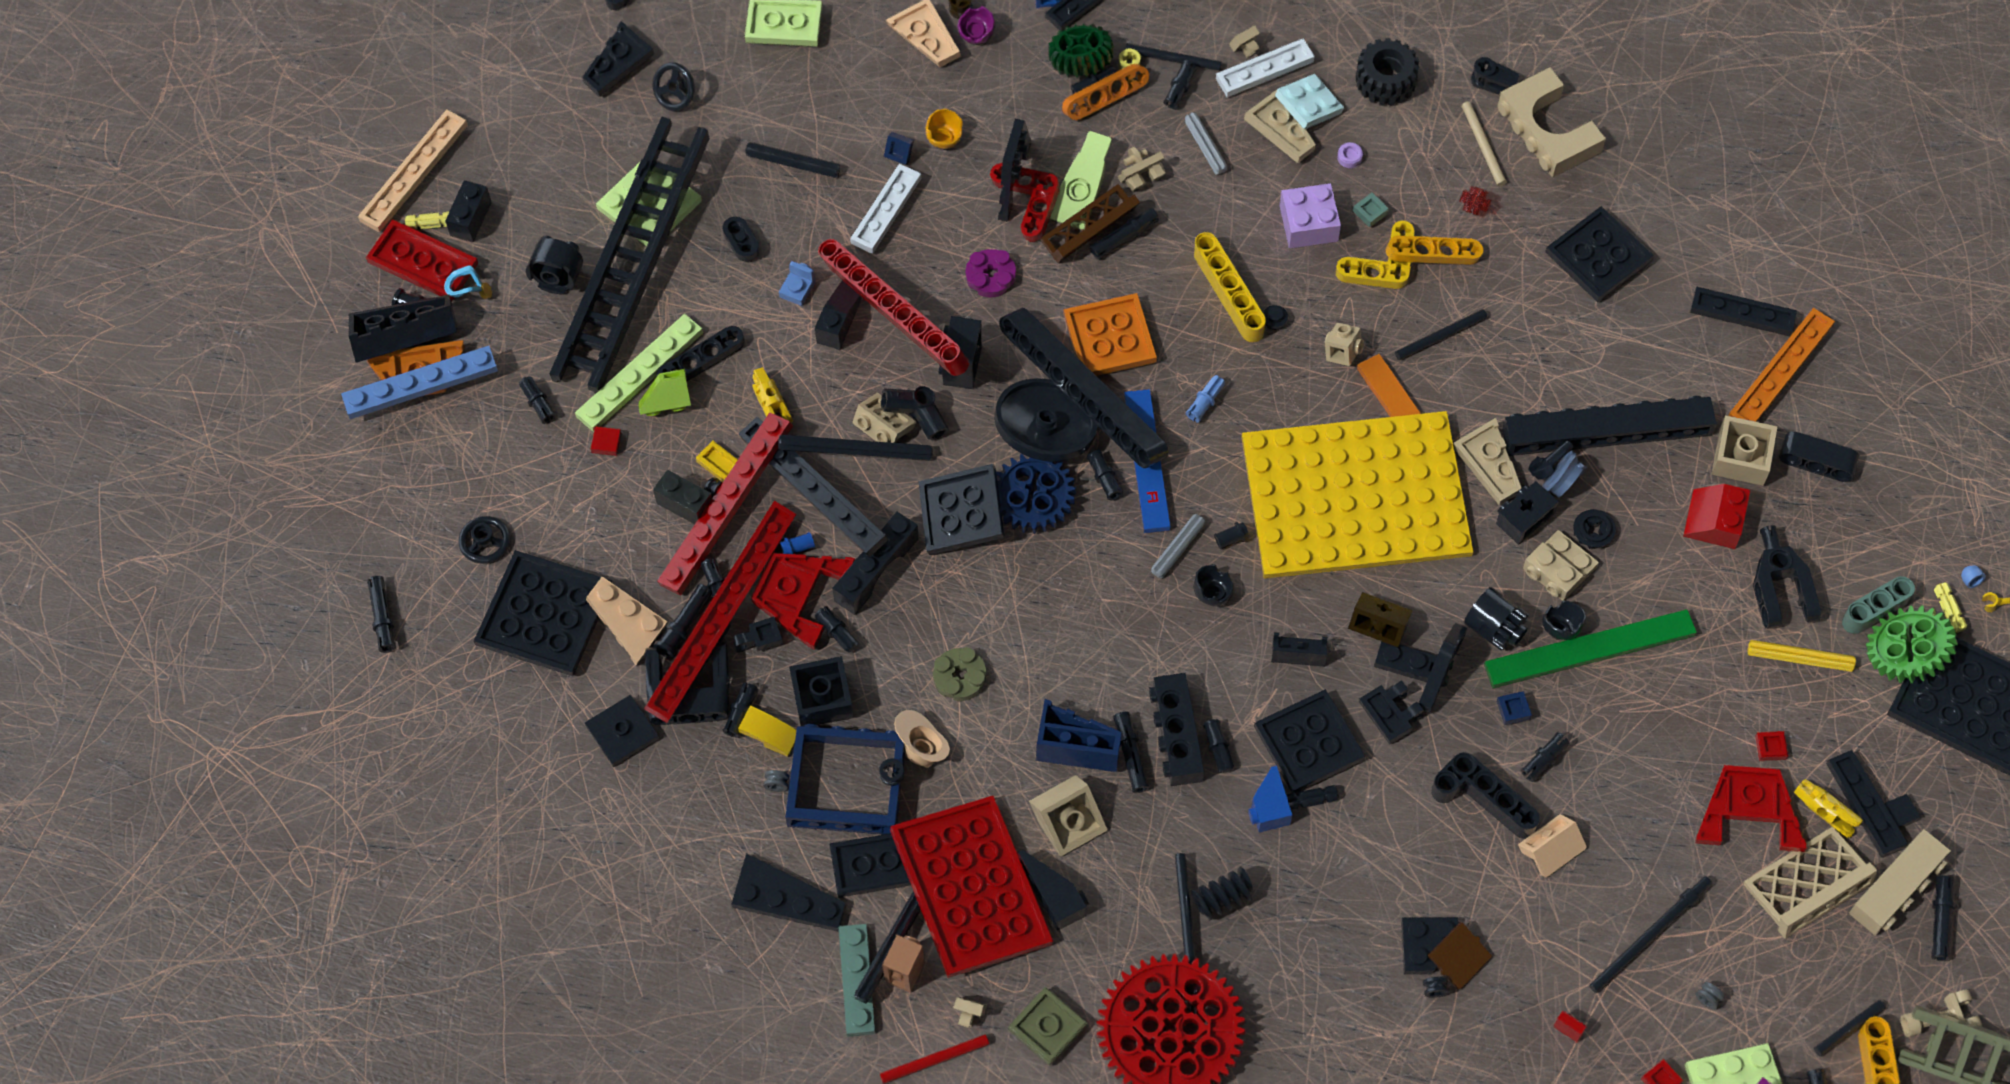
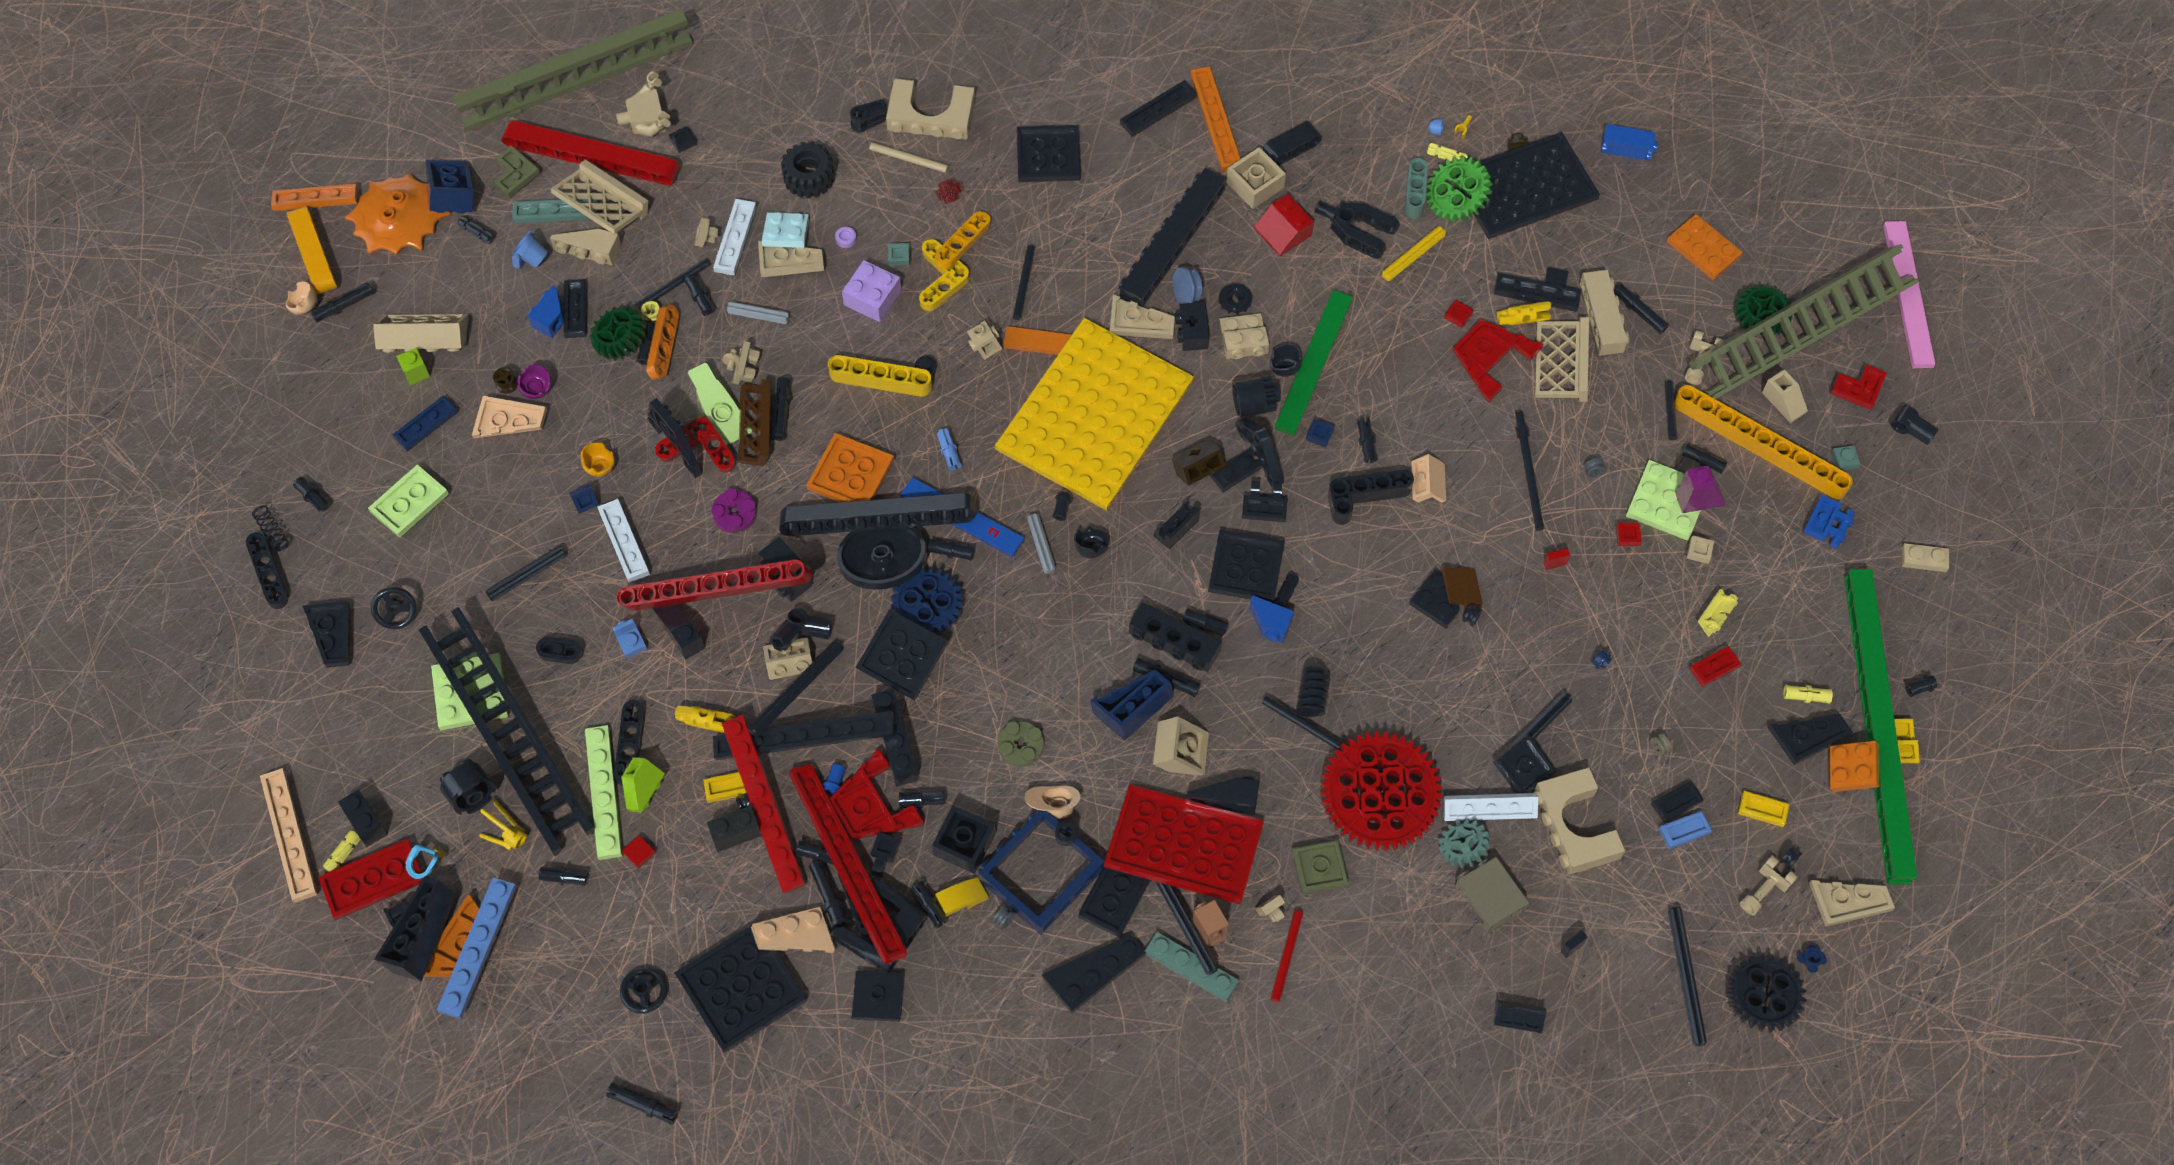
camera: 55 degrees left, 0 degrees up
black bar [1528,440,1573,480] -> none
none -> yellow plant [479,800,527,851]

